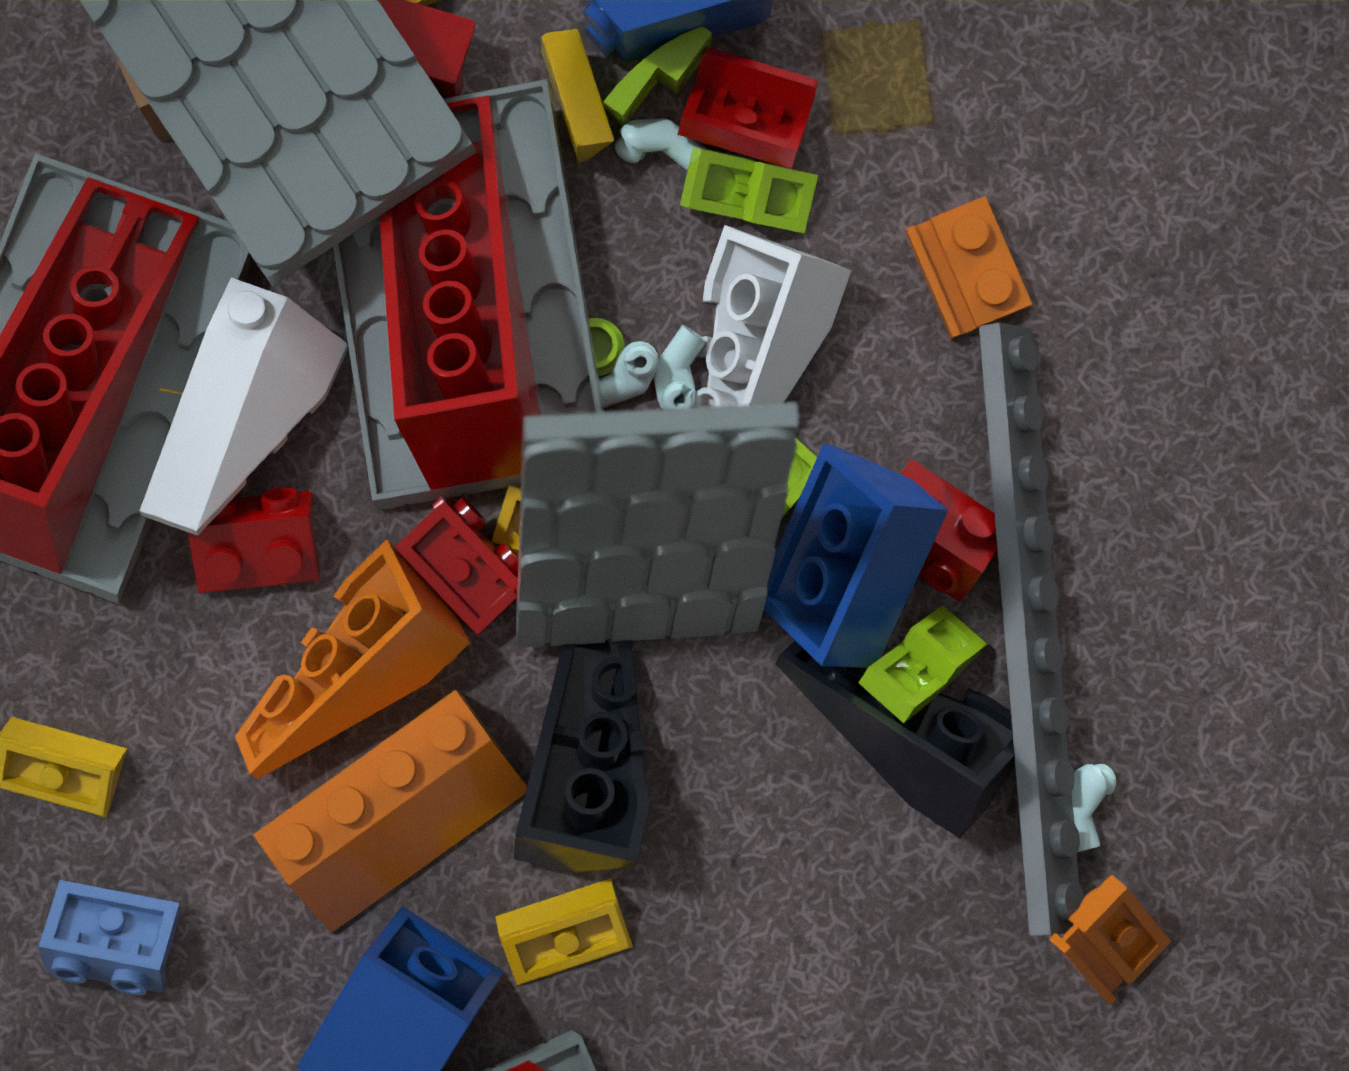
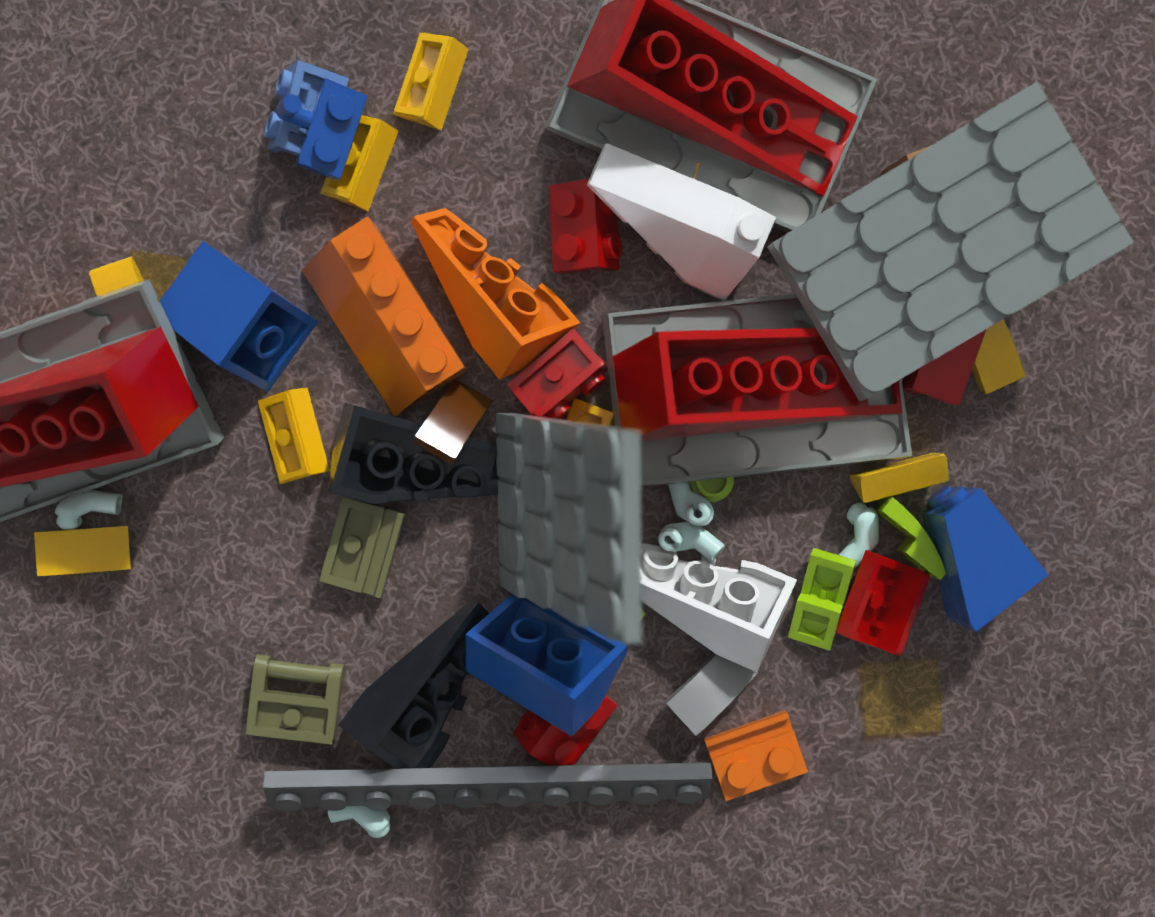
camera: 90 degrees right, 5 degrees up
lime slope [859,605,987,723] -> none
orange plate [1049,874,1171,1005] -> none
none -> olive plate [245,654,346,745]
none -> blue plate [276,78,367,181]
none -> olive plate [319,496,406,598]
none -> yellow slope [320,115,399,212]
none -> reddish brown slope [414,379,493,465]
none -> light grey slope [665,653,758,736]

